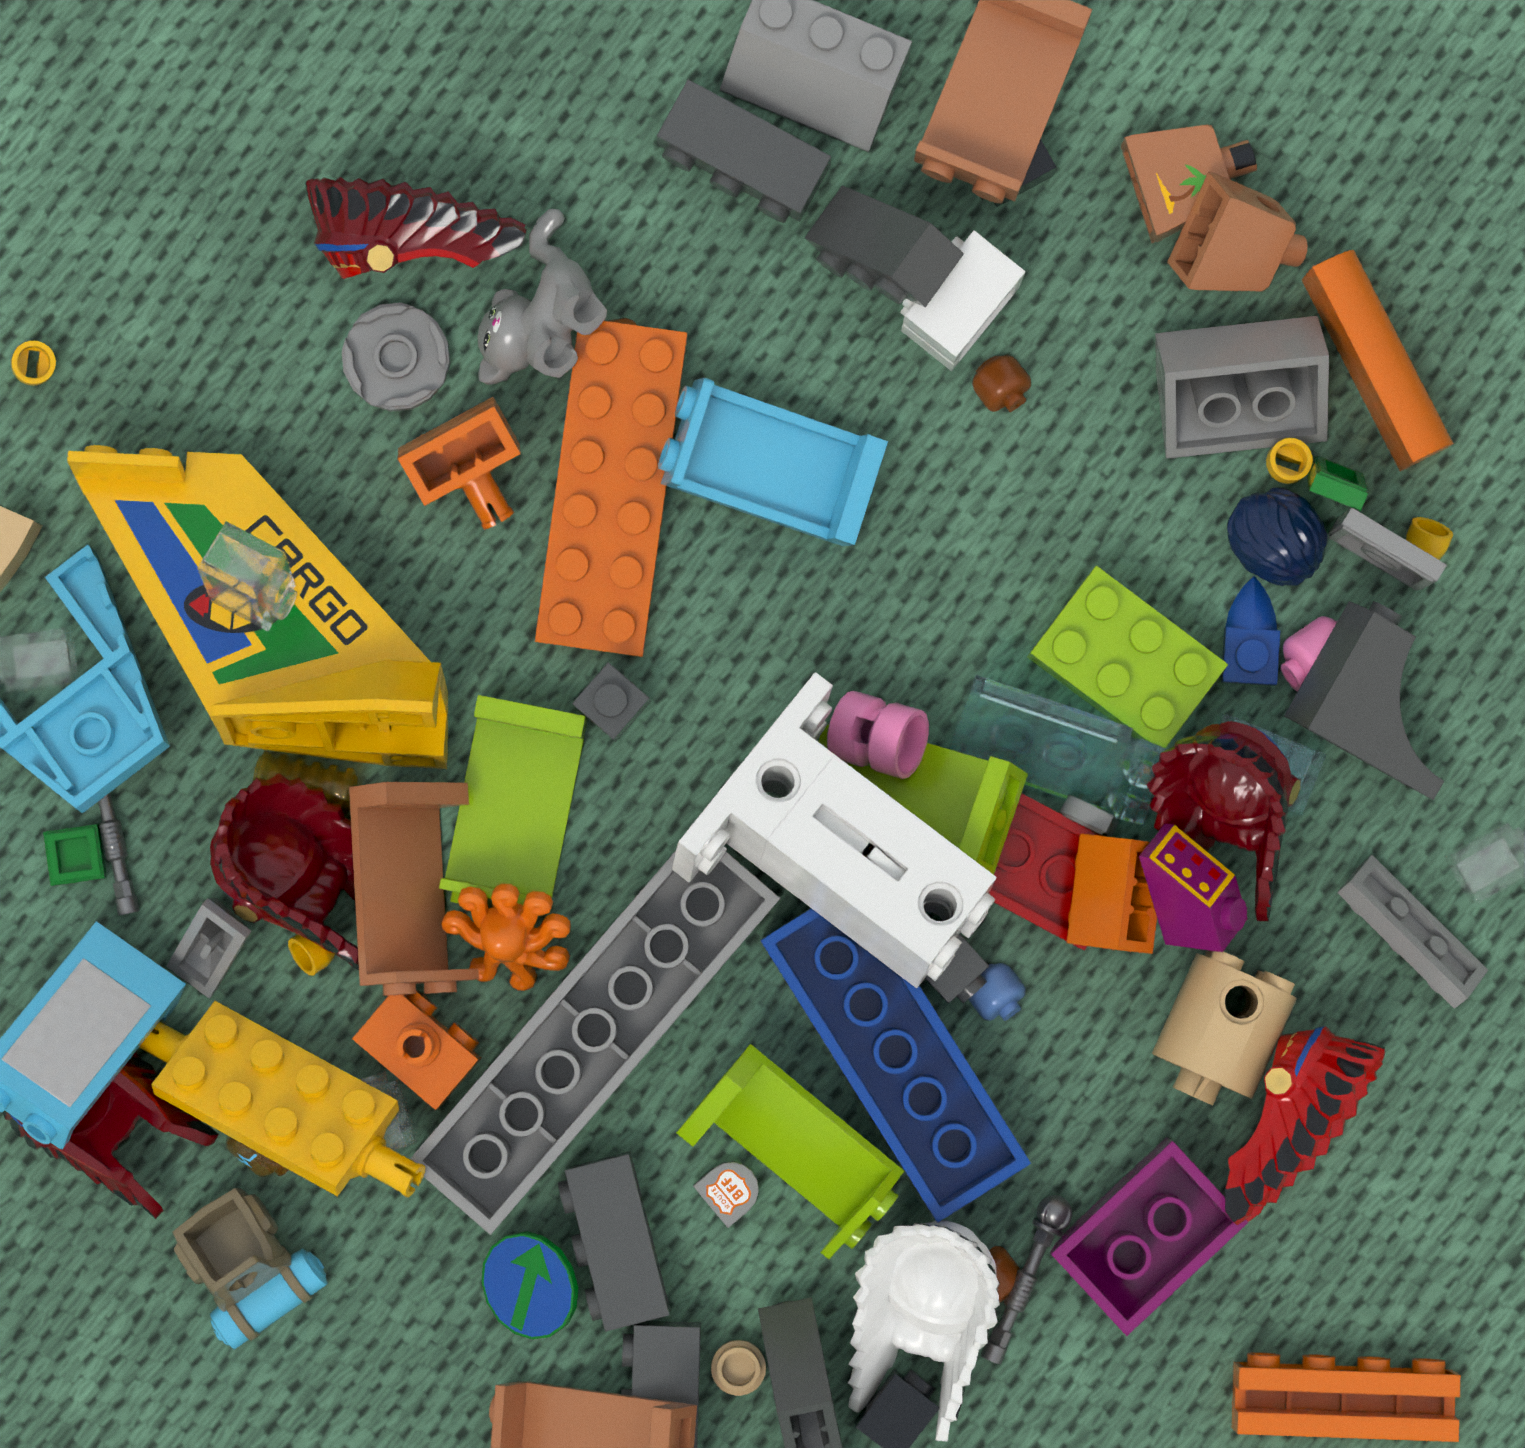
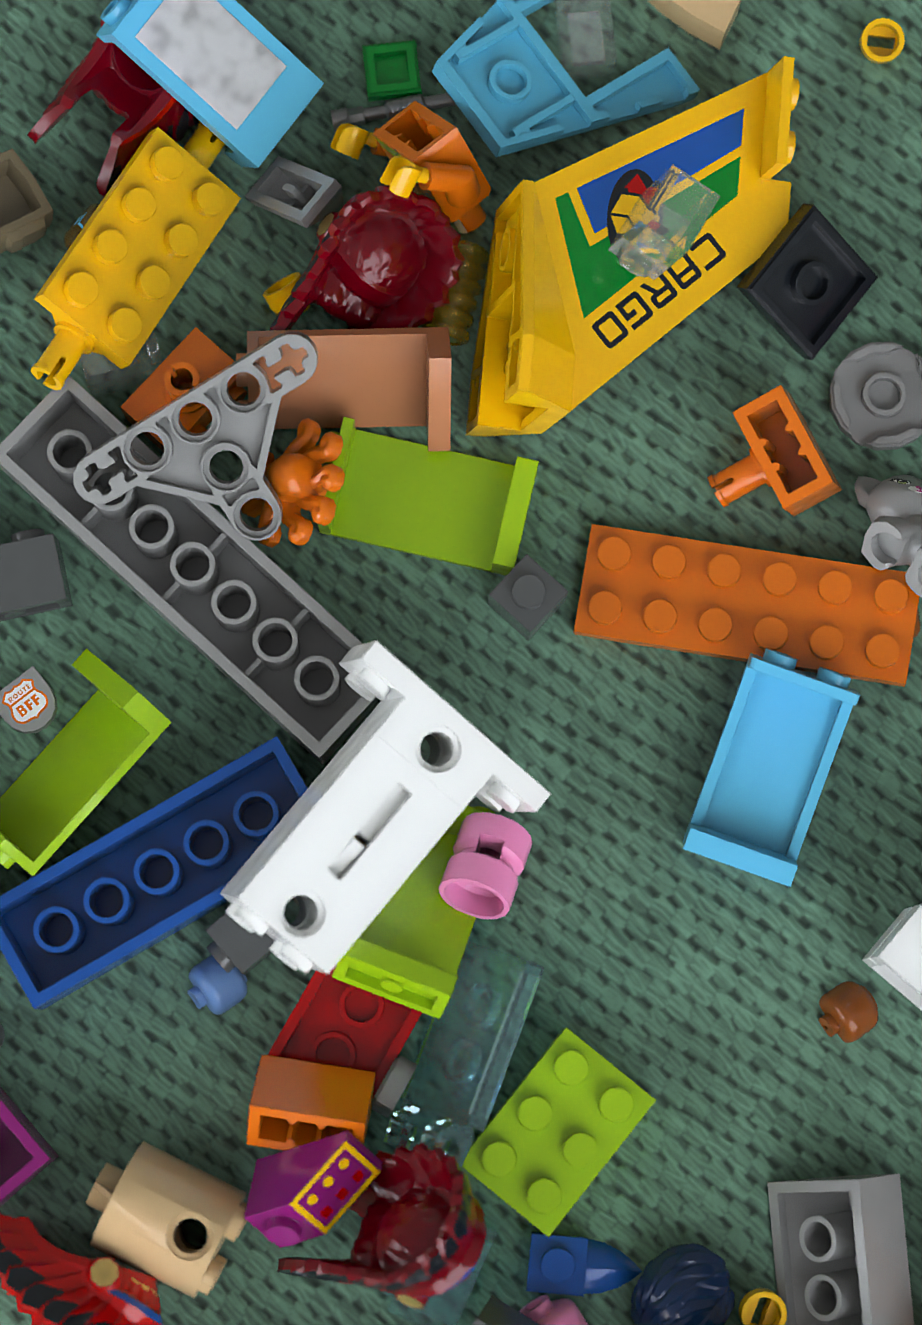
camera: 85 degrees right, 5 degrees down
none -> light grey beam [73,331,318,541]
none -> orange torso [330,100,491,234]
none -> black tile [737,203,878,360]

